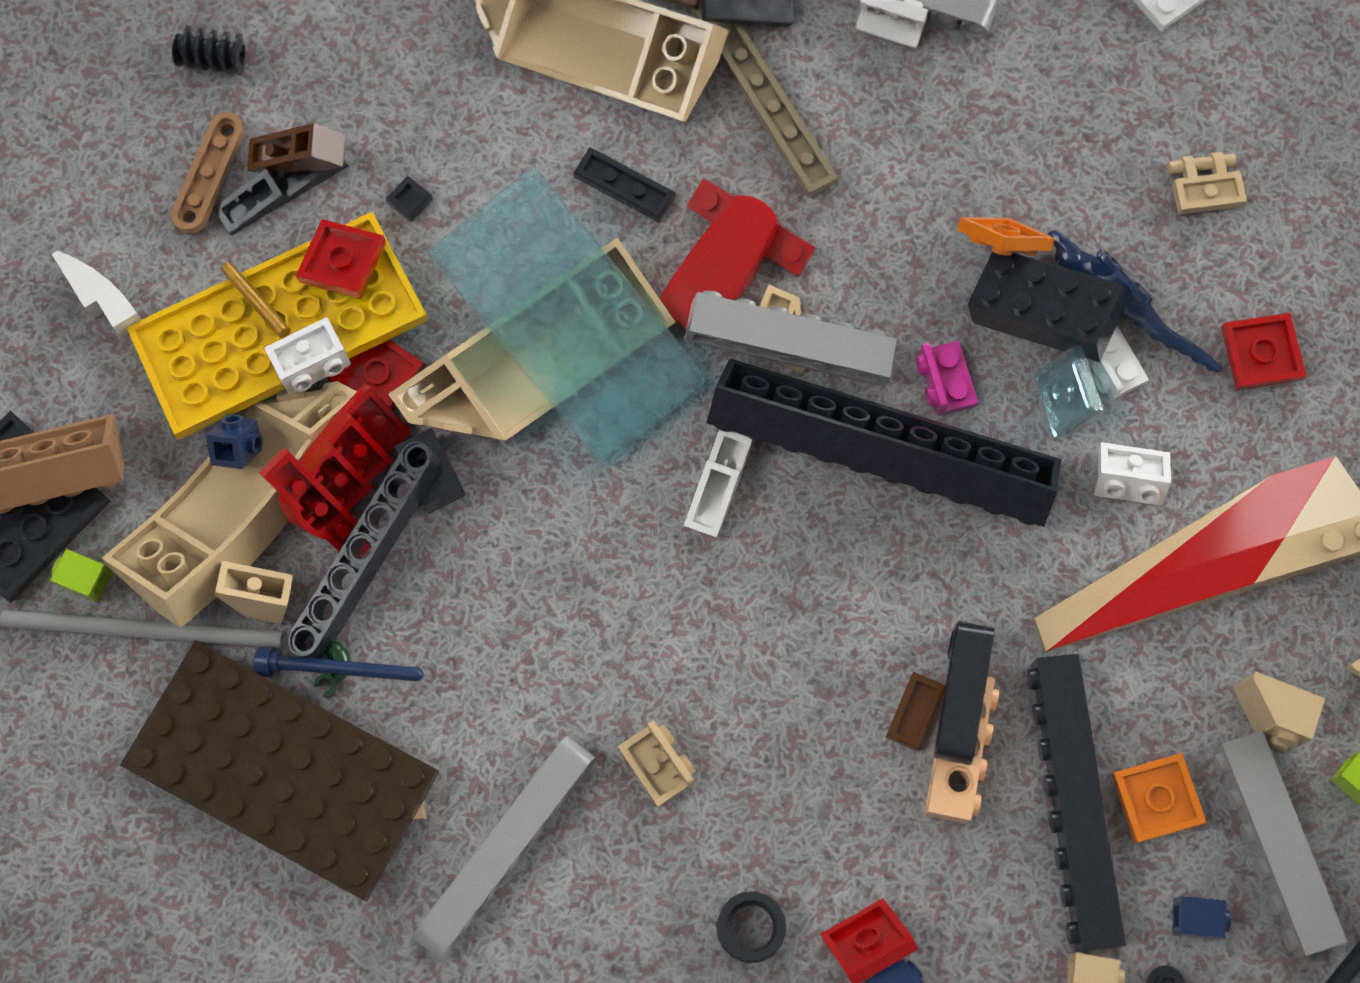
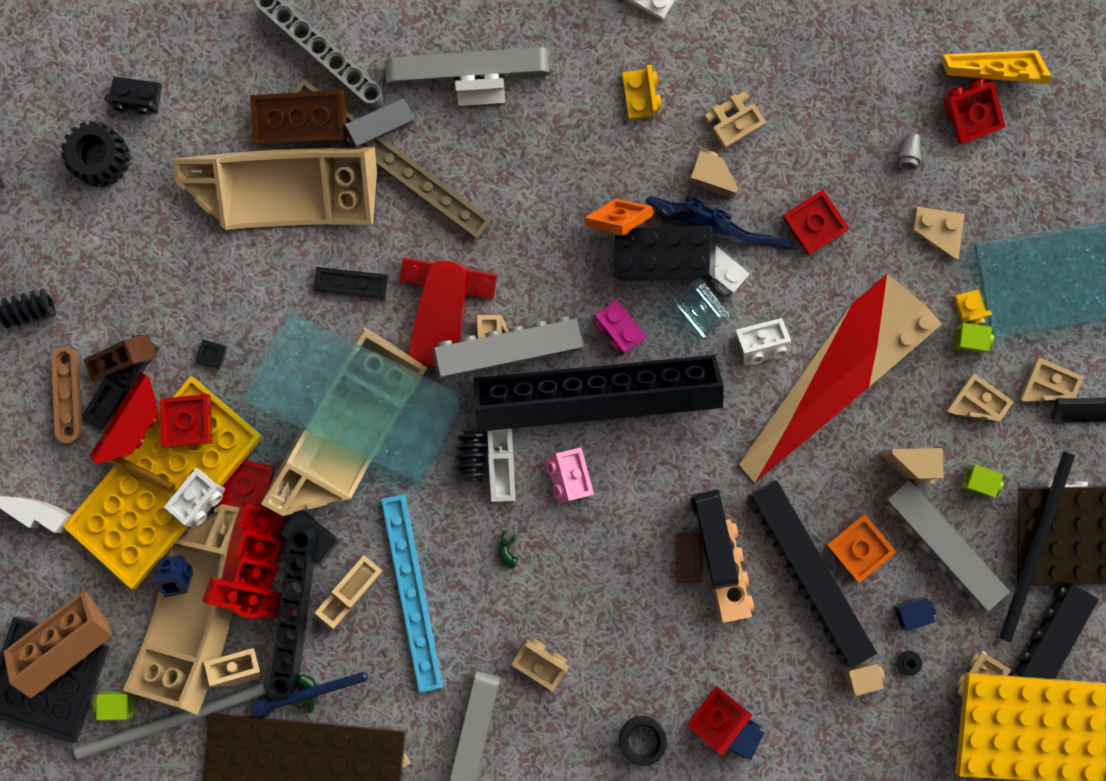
camera: 25 degrees left, 10 degrees up
none -> red wedge [89,372,158,464]
none -> tan slope [314,555,383,632]
none -> medium azure tile [381,494,443,693]
none -> black piece [455,431,488,481]
none -> dark green arm [498,530,518,569]
none -> bright pink bracket [546,447,594,504]
none -> yellow bracket [622,65,661,120]
none -> tan slope [689,151,738,198]

